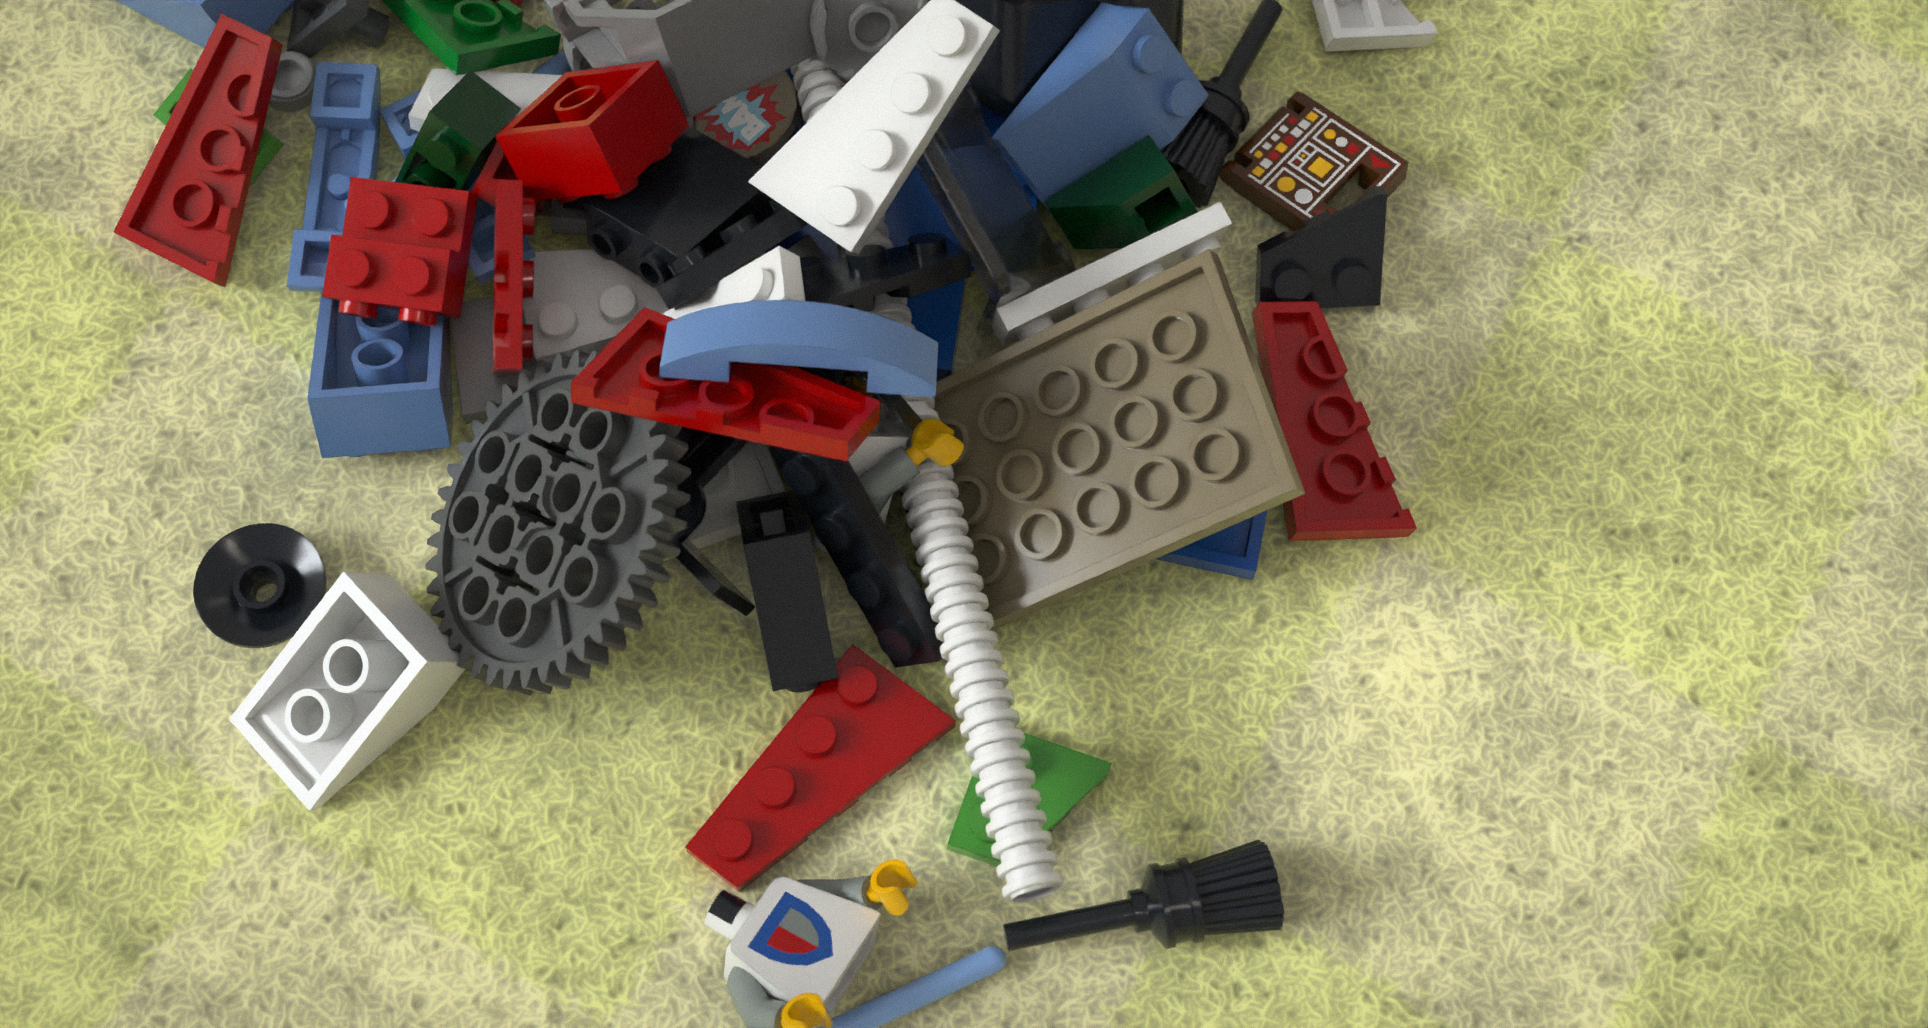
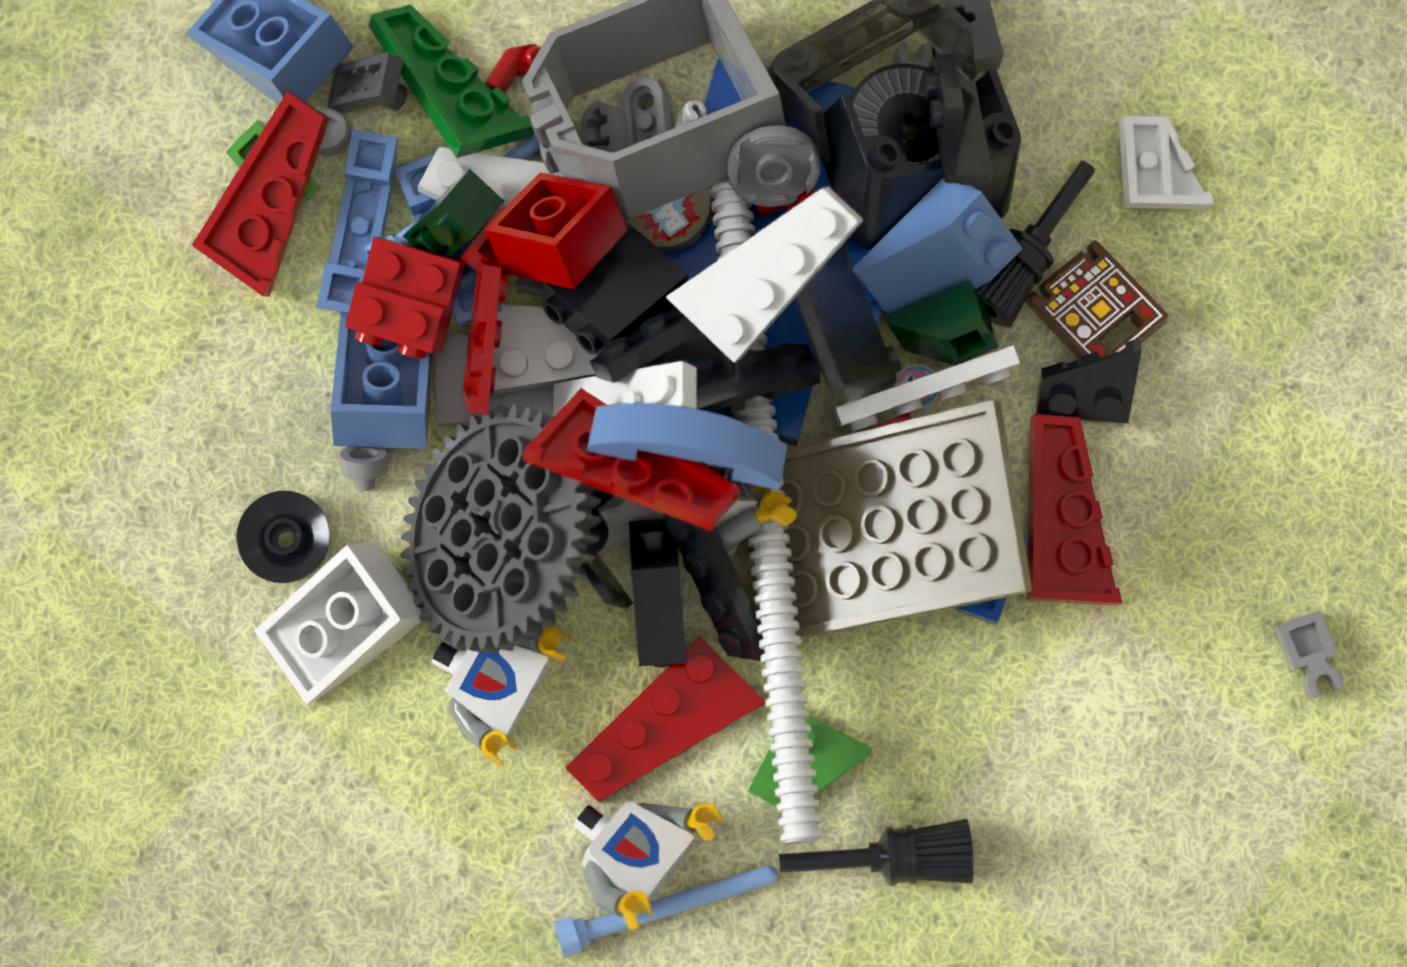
camera: 10 degrees right, 10 degrees up
none -> light grey tile [340,447,388,491]
none -> torso [431,627,572,766]
none -> light grey plate [1273,610,1343,700]

